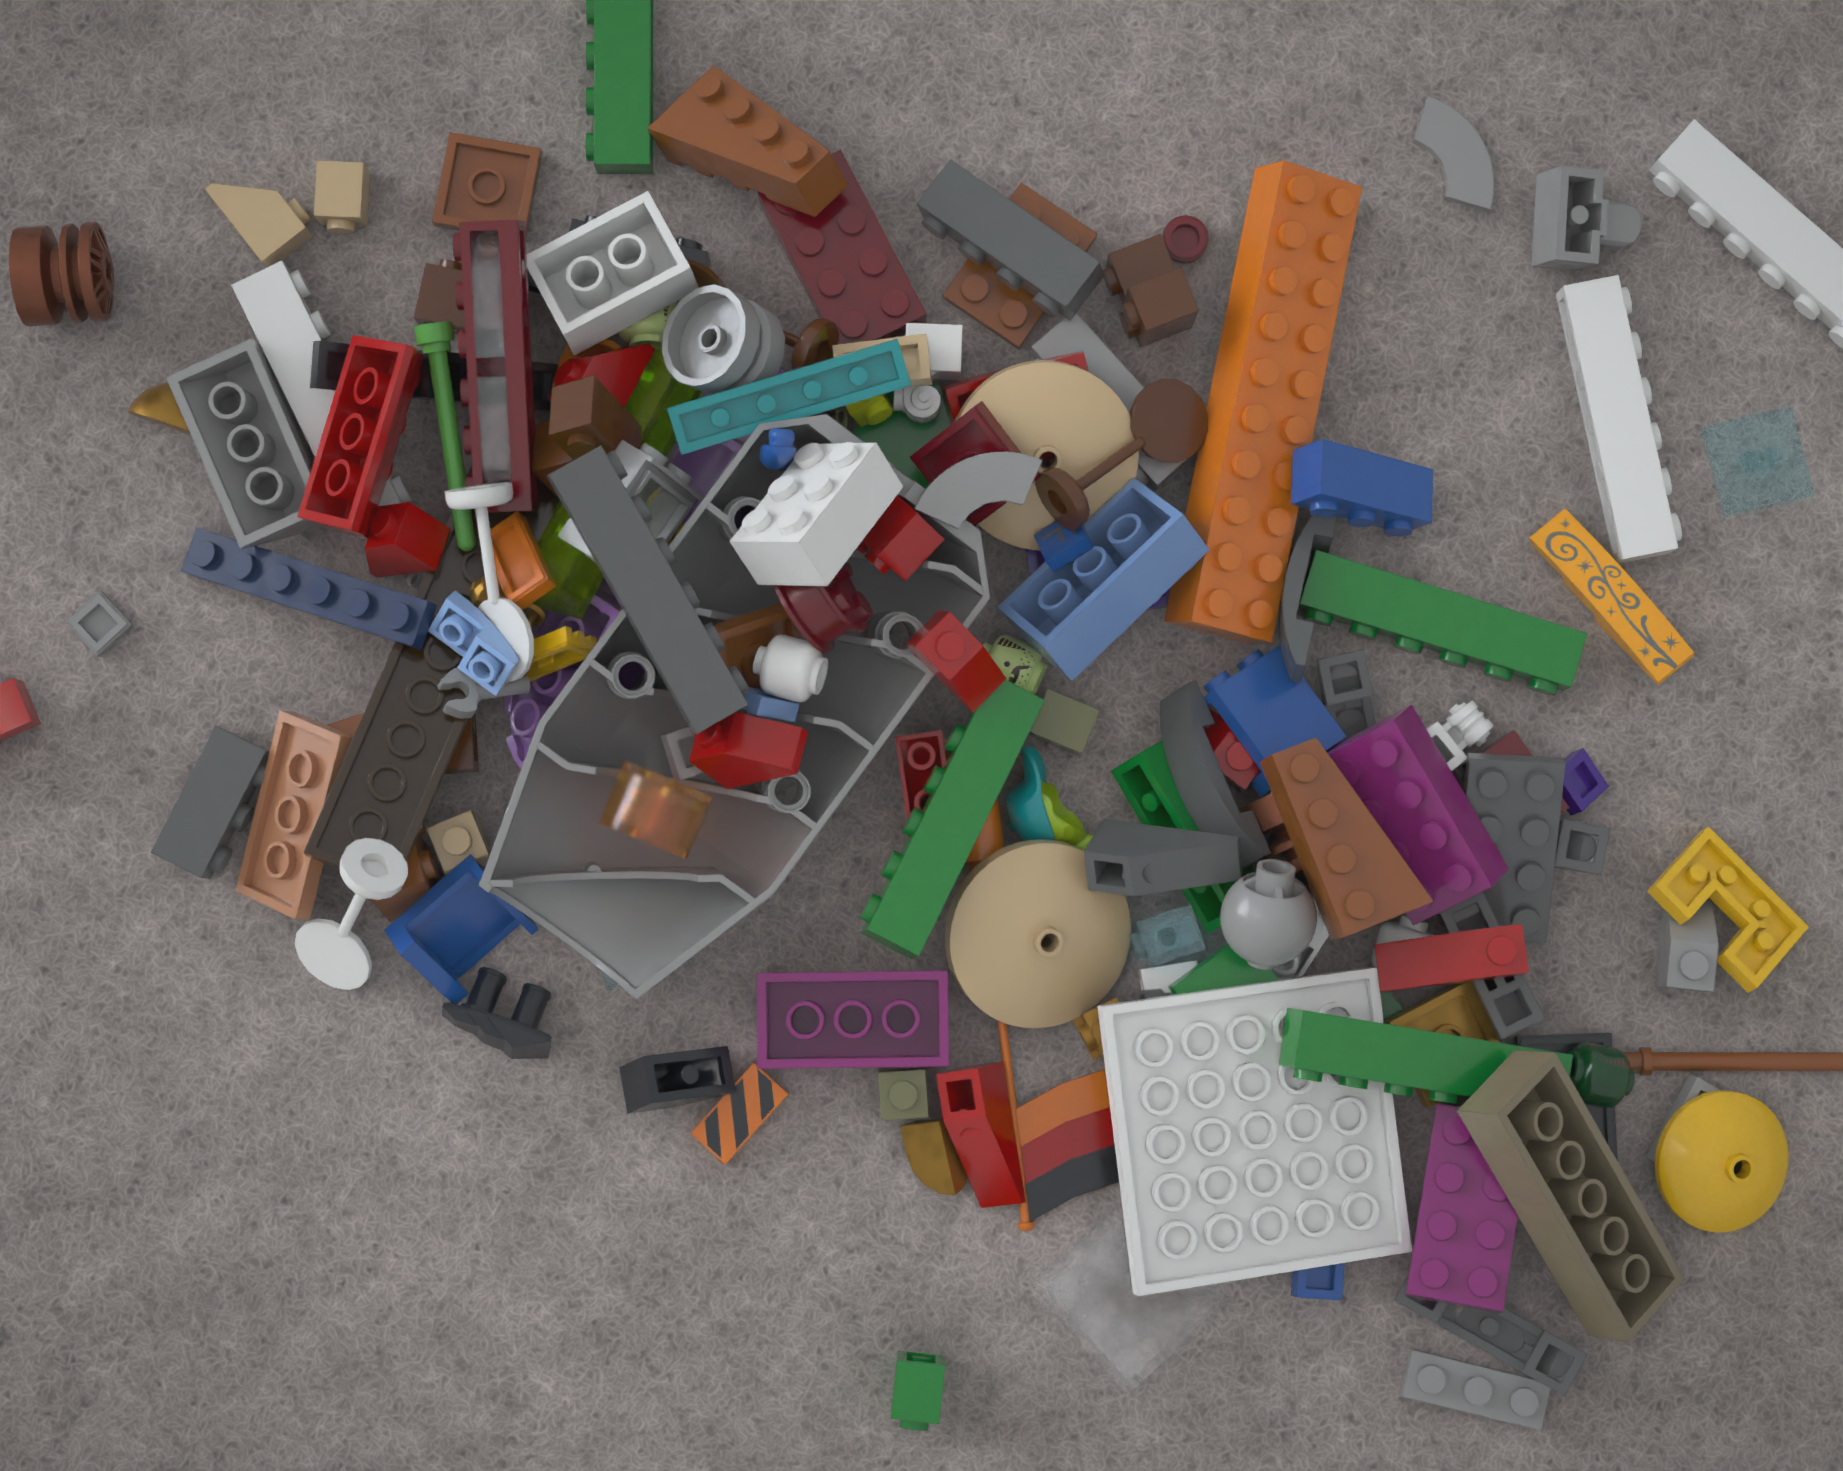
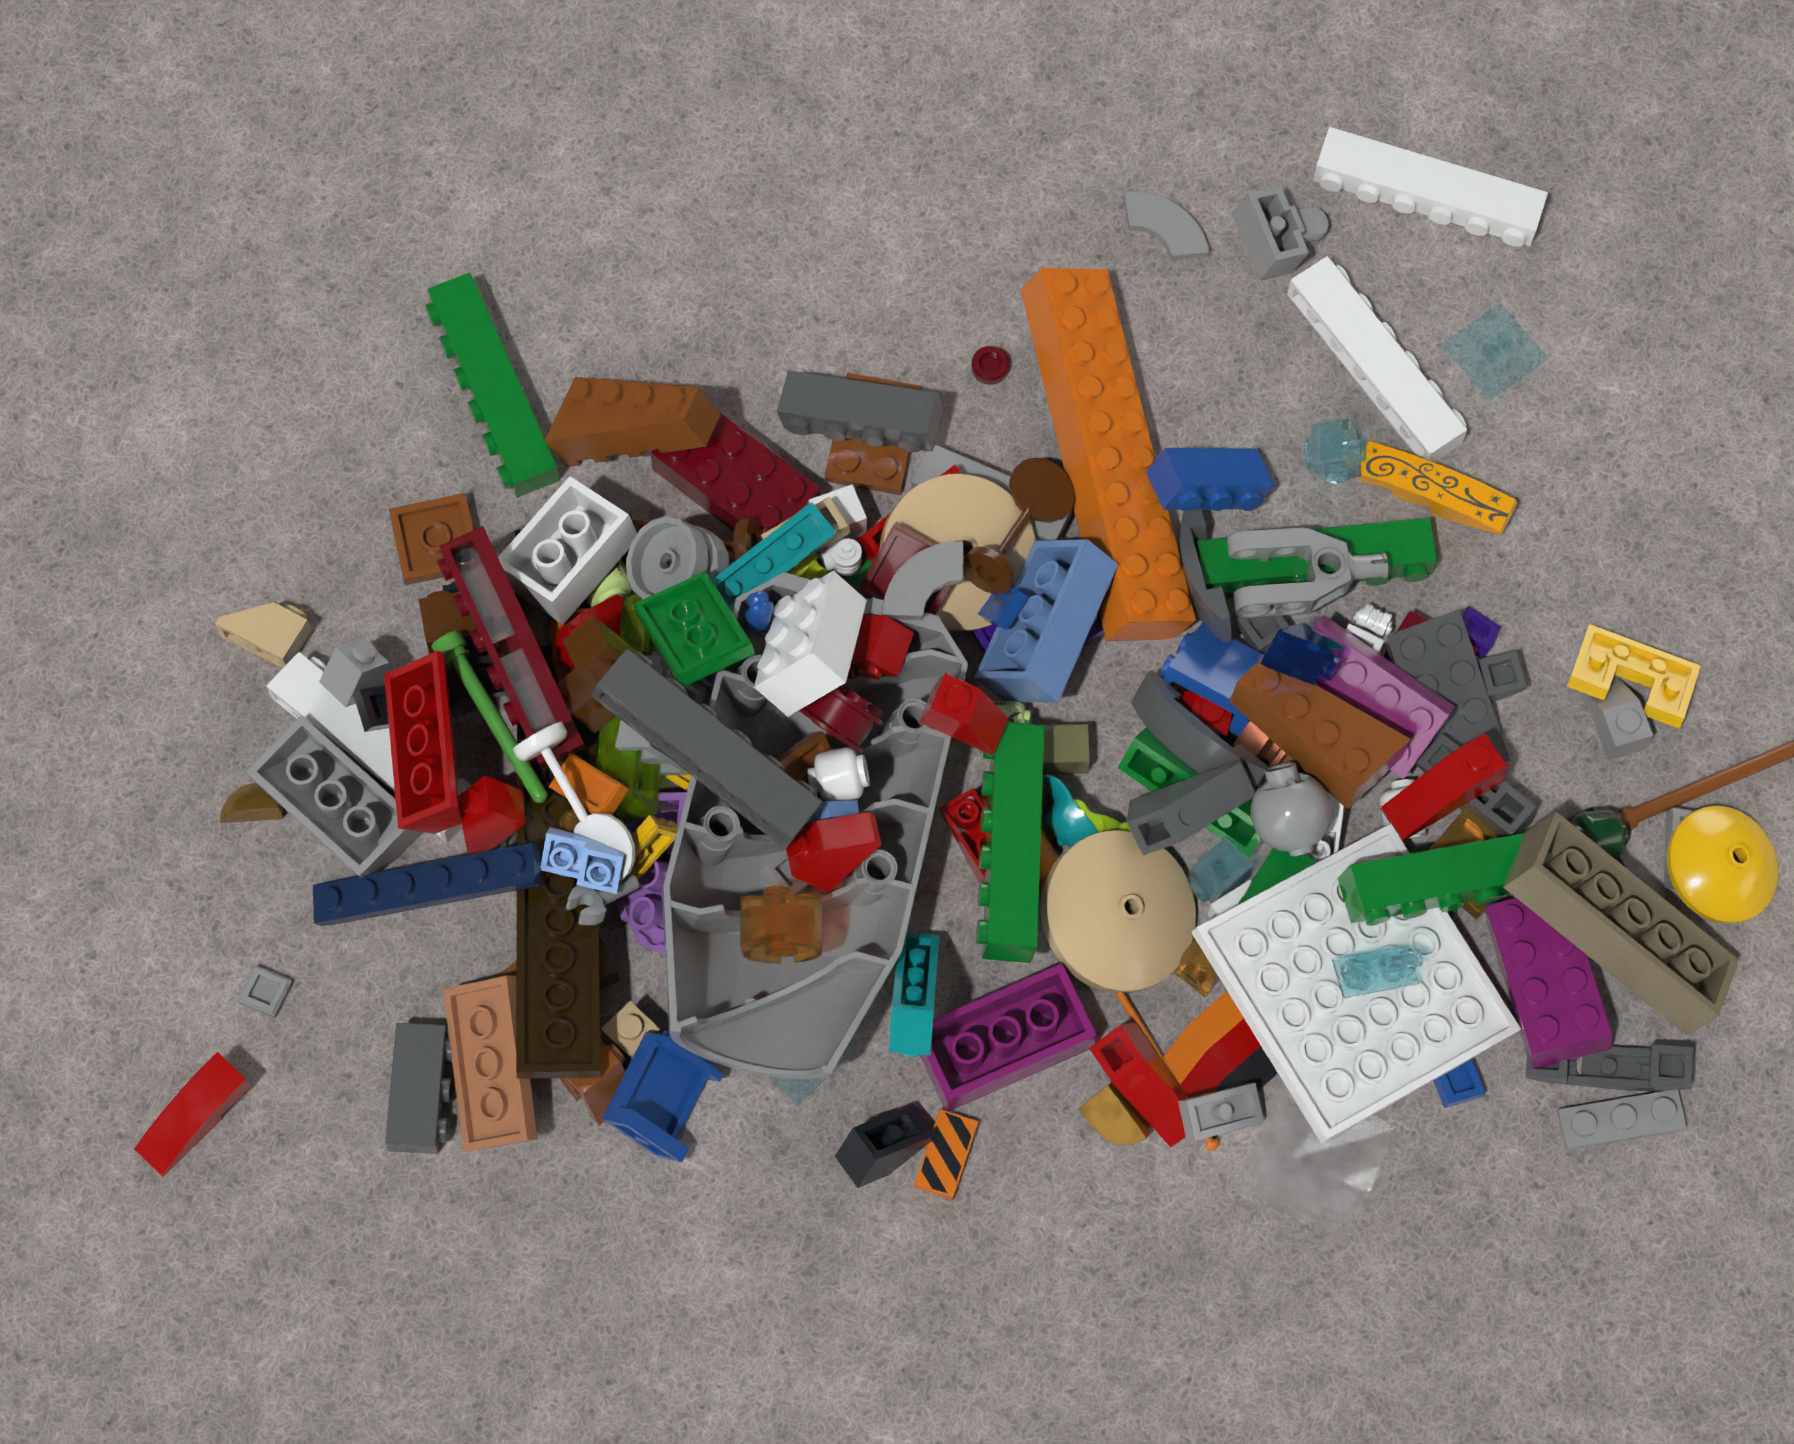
camera: 25 degrees left, 15 degrees down
copper wheel [9,222,114,327] -> none
white piece [295,838,408,990] -> none
tan brick [314,161,370,234] -> none
black connector [442,967,552,1059] -> none
olive brick [878,1068,929,1121] -> none
green brick [891,1350,945,1431] -> none
reddish brown brick [1102,234,1199,348] -> none
none -> light grey slope [319,637,394,707]
none -> green tile [632,571,755,687]
none -> teal brick [889,933,940,1057]
none -> light grey plate [1178,1082,1264,1142]
none -> light grey piece [1227,527,1388,618]
none -> clear blue slope [1260,622,1345,685]
none -> clear light blue brick [1304,418,1366,484]
none -> clear light blue hinge [1332,945,1423,998]

